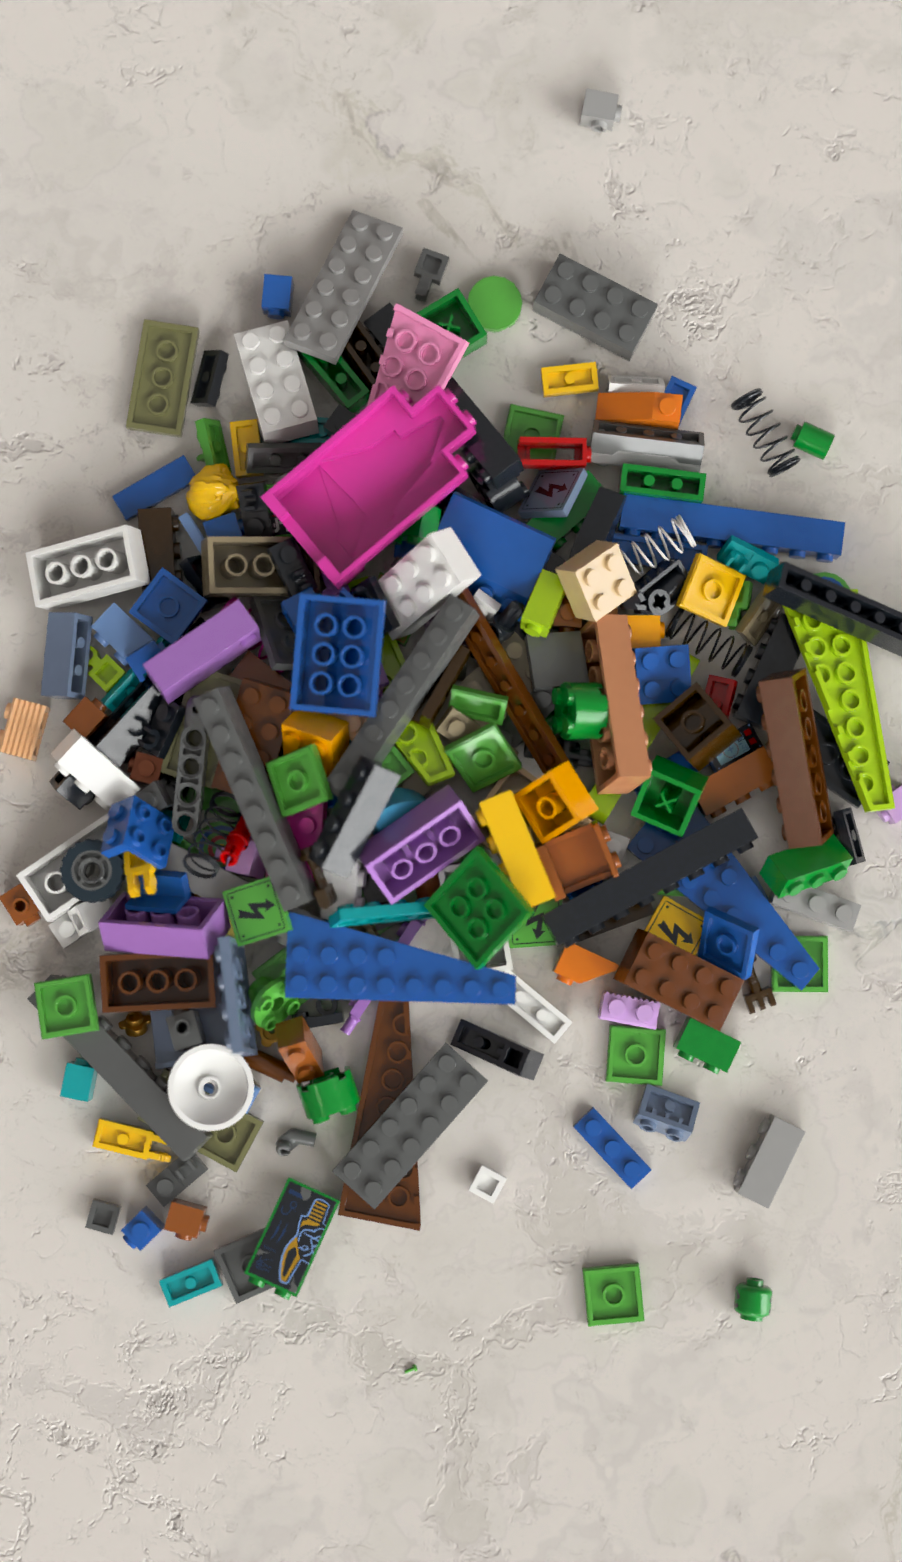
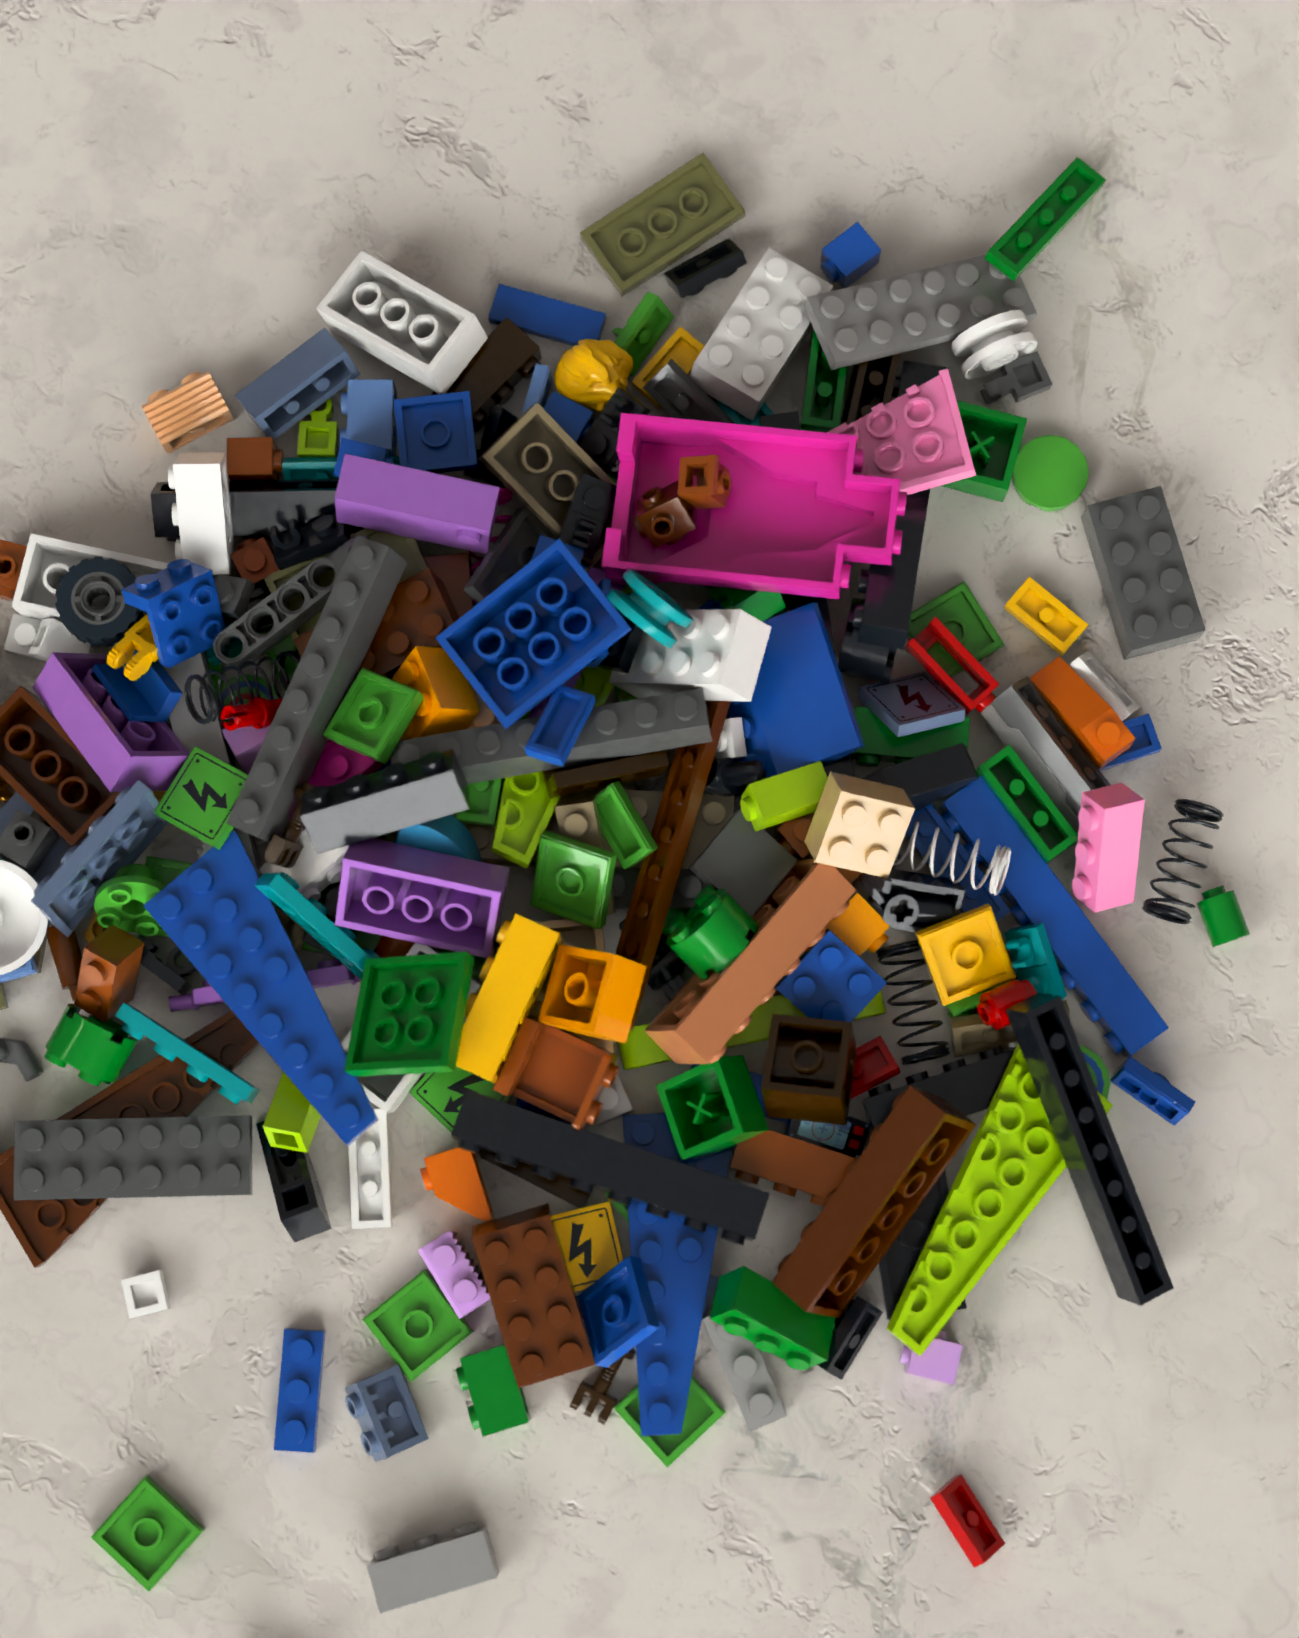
camera: 55 degrees right, 5 degrees down
none -> teal plate [115,1002,260,1105]
none -> lime brick [263,1071,321,1153]
none -> blue tile [524,685,596,767]
none -> teal wheel [606,568,694,648]
none -> reddish brown brick [634,481,697,548]
none -> dark orange brick [677,454,731,509]
none -> white wheel [951,310,1038,379]
none -> red brick [977,979,1037,1030]
none -> green plate [984,157,1106,282]
none -> bright pink brick [1072,783,1145,913]
none -> blue plate [1110,1056,1195,1125]

